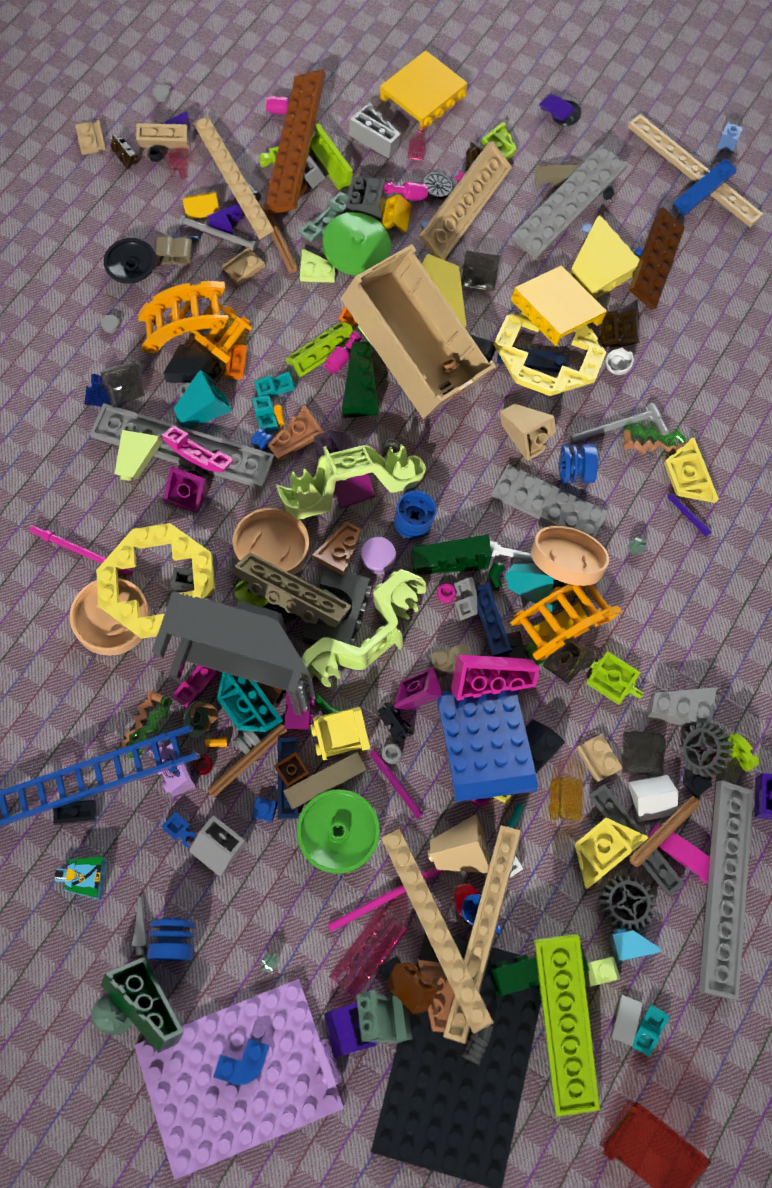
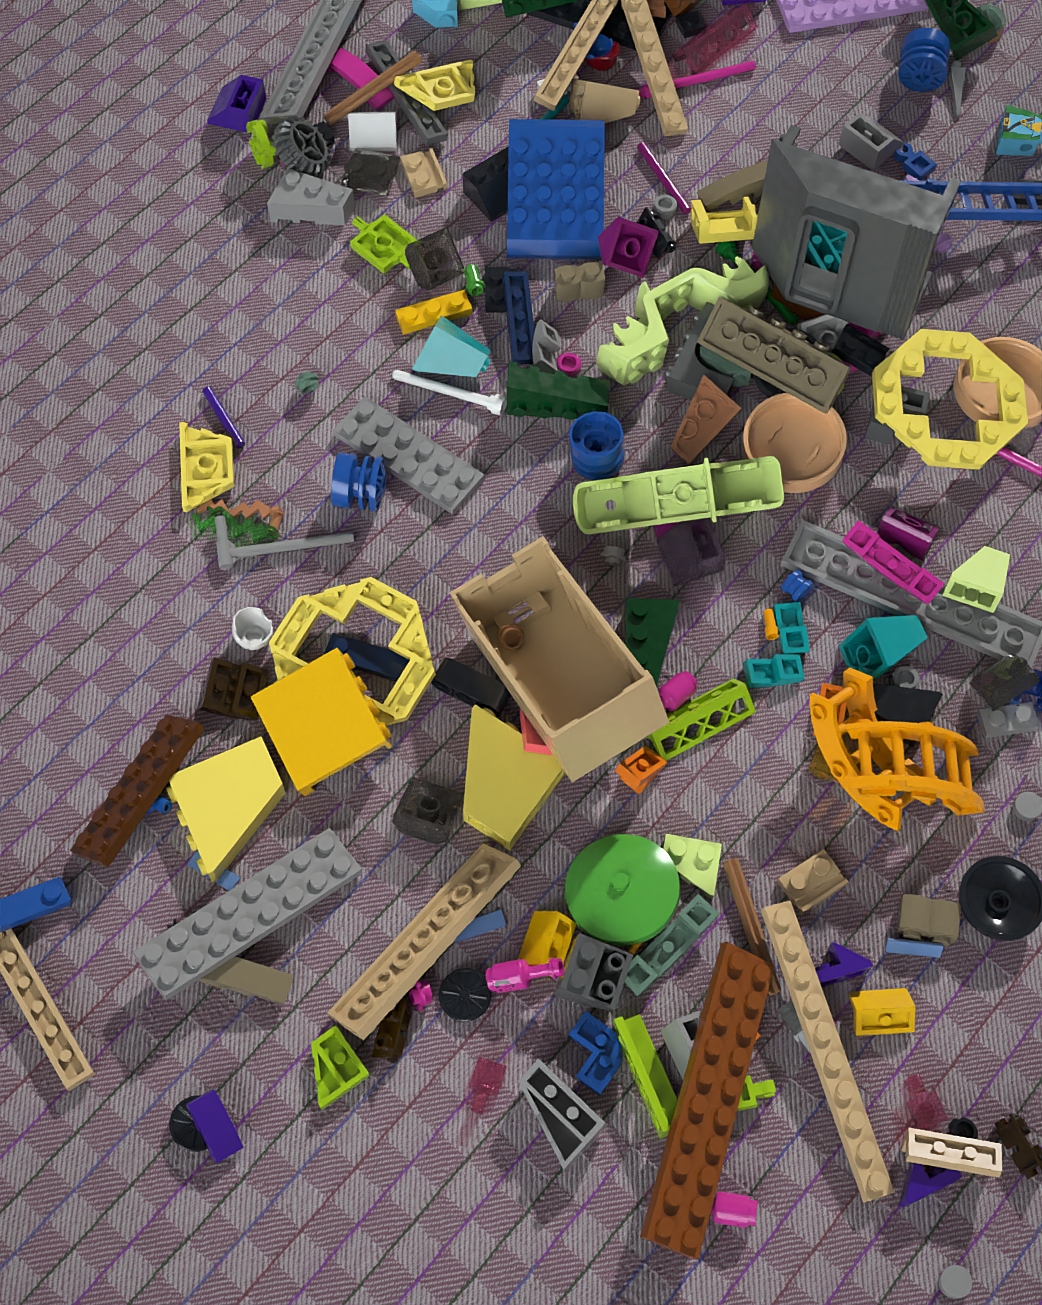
camera: 170 degrees left, 5 degrees down
piece [121,690,172,758] -> none
light grey bar [179,214,258,252] -> none
sand green plate [260,952,279,973] -> none
nougat wing [268,405,324,462] -> none
bright green dish [297,790,380,874] -> none
lavender head [361,537,396,574] -> none
yellow panel [380,50,467,131] -> none
dark pink wedge [451,654,540,701] -> none
dark green arm [488,562,505,590] -> none
tan slope [500,404,556,461] -> none
light orange fence [510,584,623,661] -> none
light nougat brick [531,526,609,586] -> none
clear yellow bracket [549,777,583,822] -> none
dark grey gear [599,874,657,932] -> none
none -> blue plate [568,1011,622,1096]

